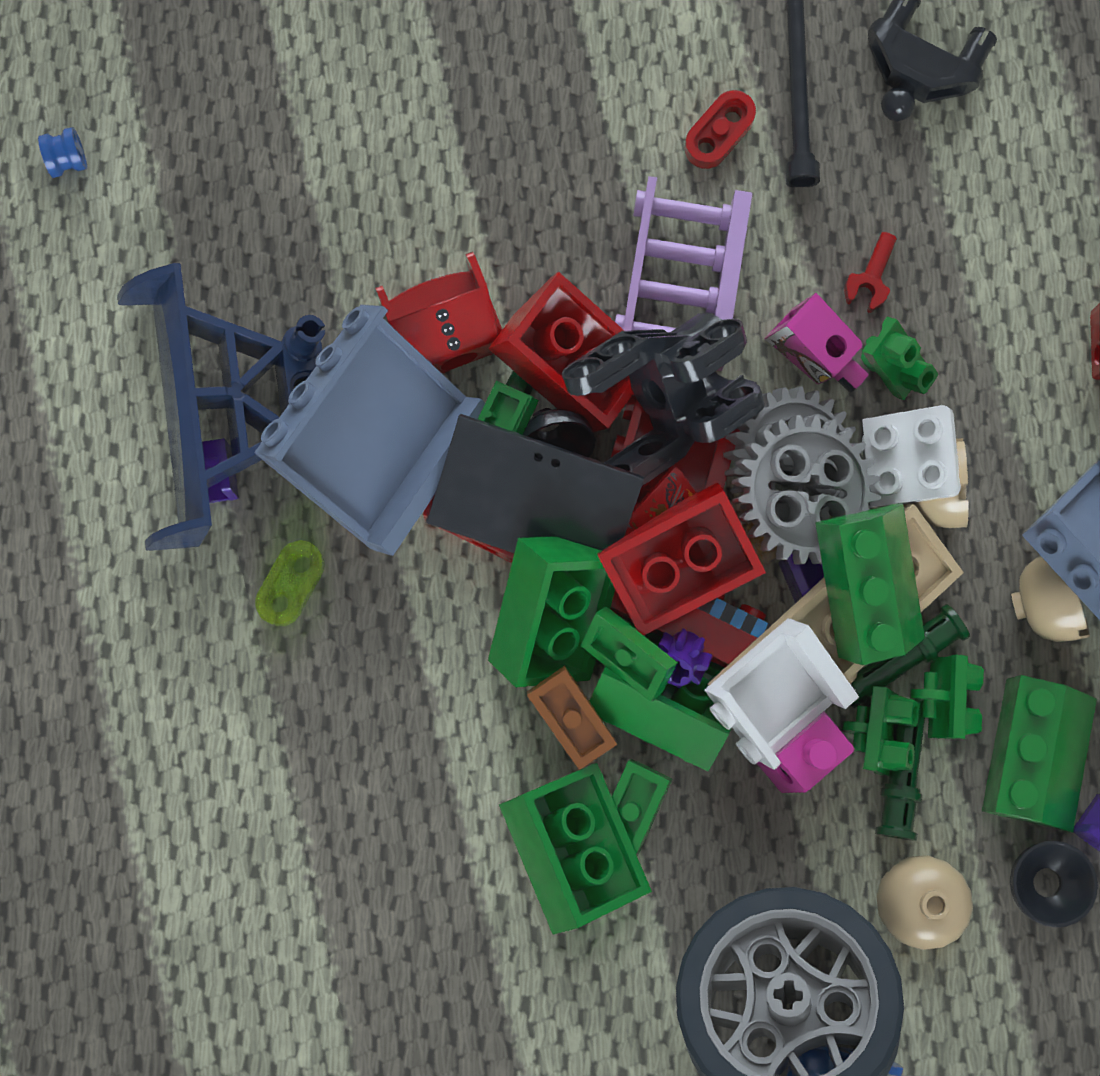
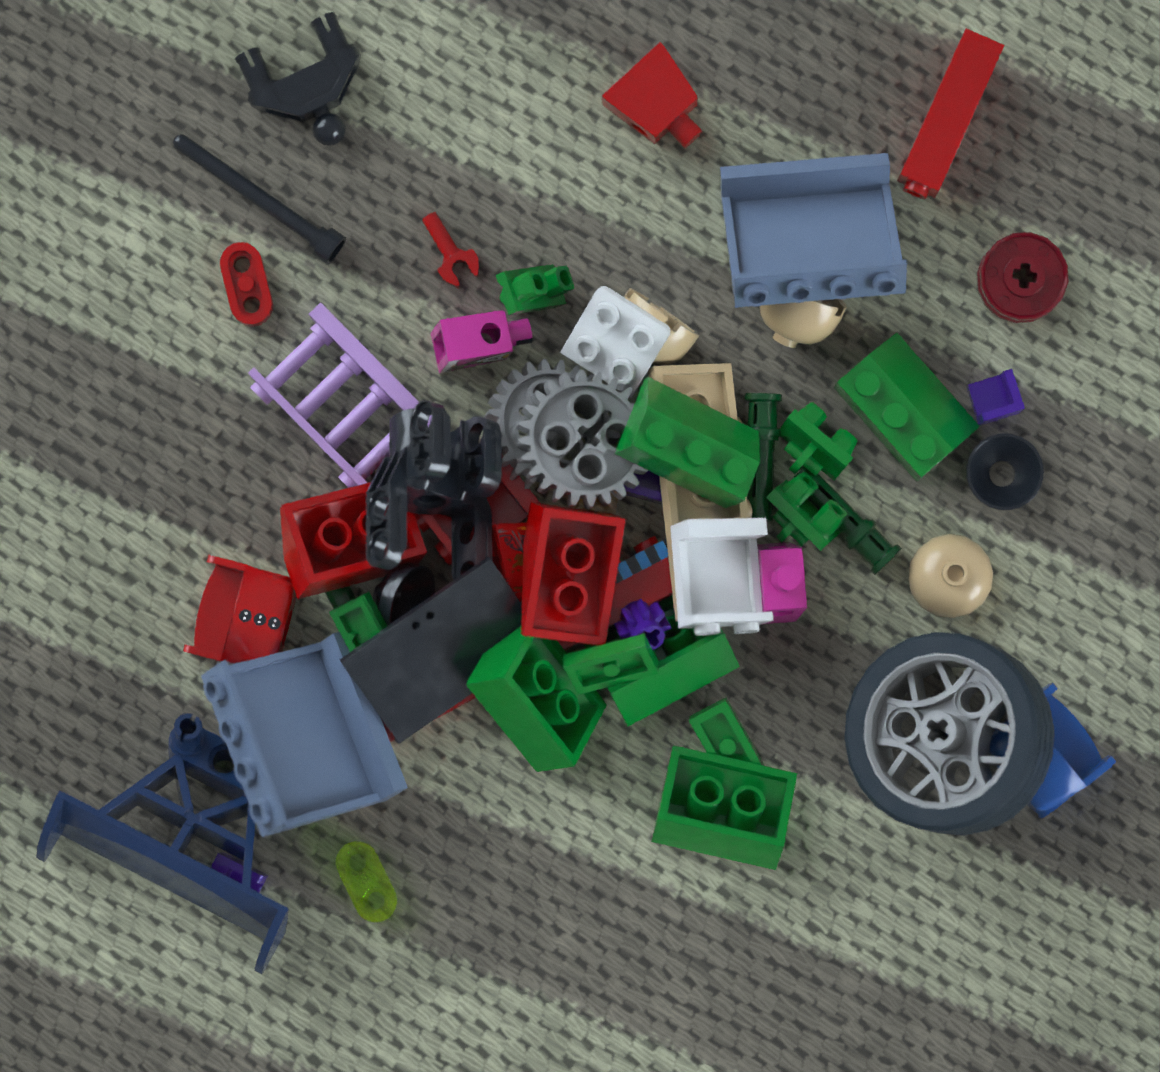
camera: 50 degrees left, 5 degrees up
dark orange plate [527,666,618,770] -> none

